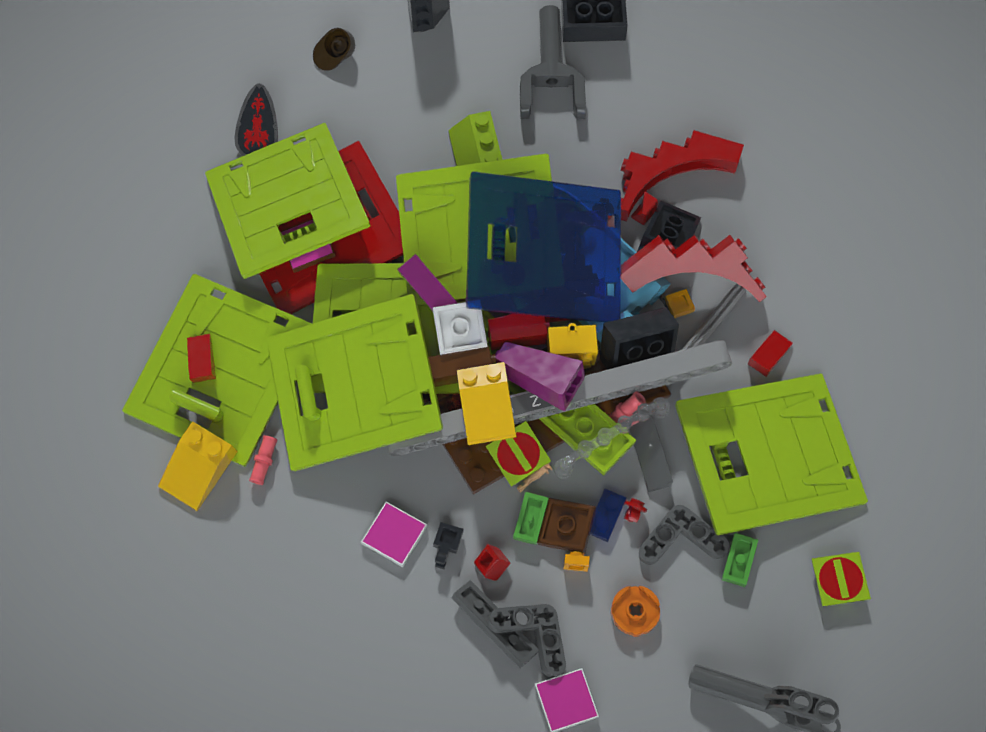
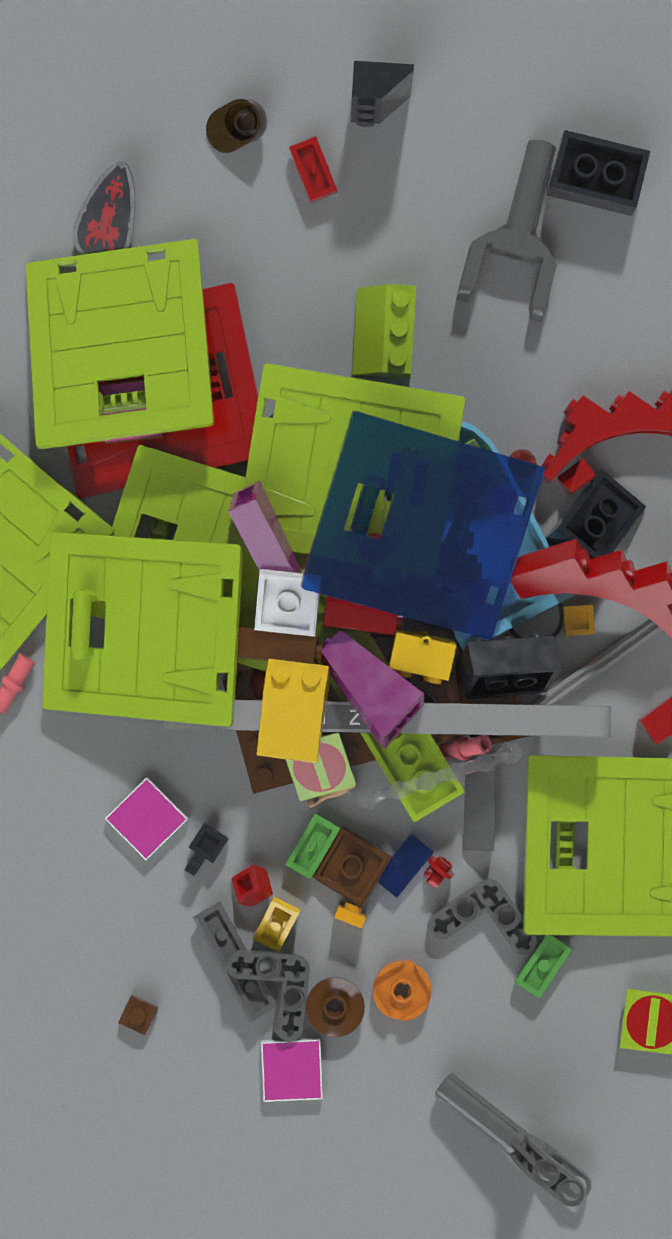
camera: 10 degrees right, 20 degrees up
none -> reddish brown plate [118,995,158,1036]
none -> yellow slope [252,897,300,952]
none -> red plate [289,136,338,203]
none -> reddish brown dish [305,977,365,1037]

